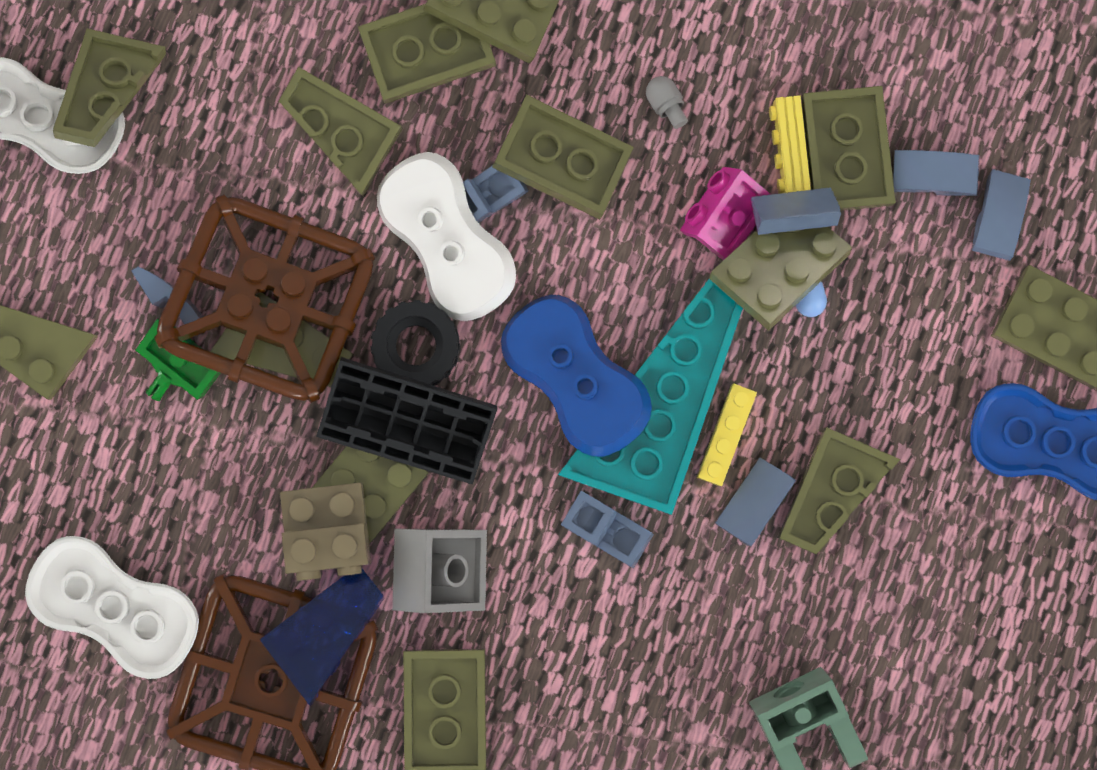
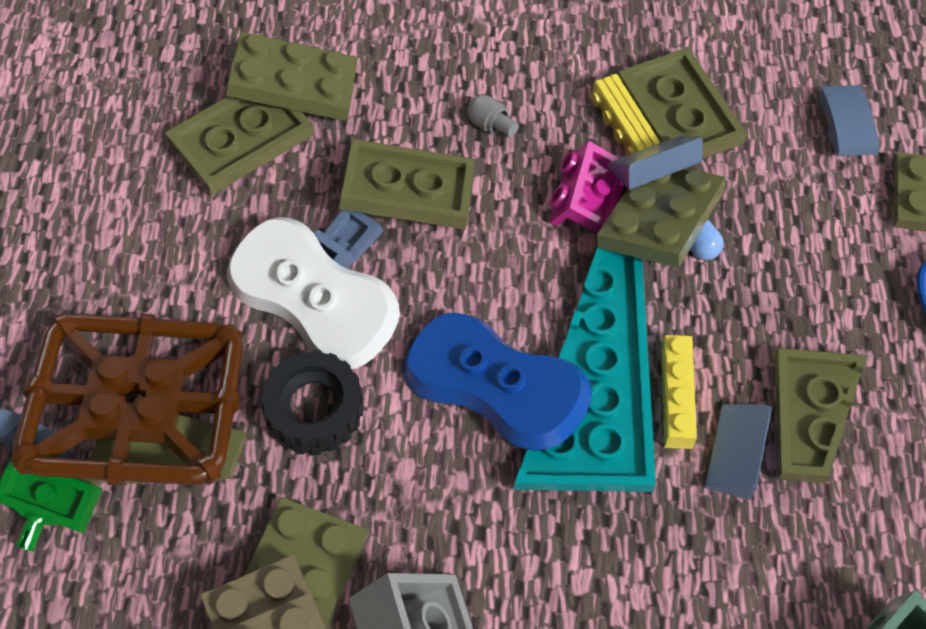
camera: 15 degrees left, 25 degrees down
olive wing [279,67,403,196] -> none
black piece [316,357,497,485] -> none
sand blue slope [561,491,654,569] -> none
sand blue slope [893,150,980,196] -> none

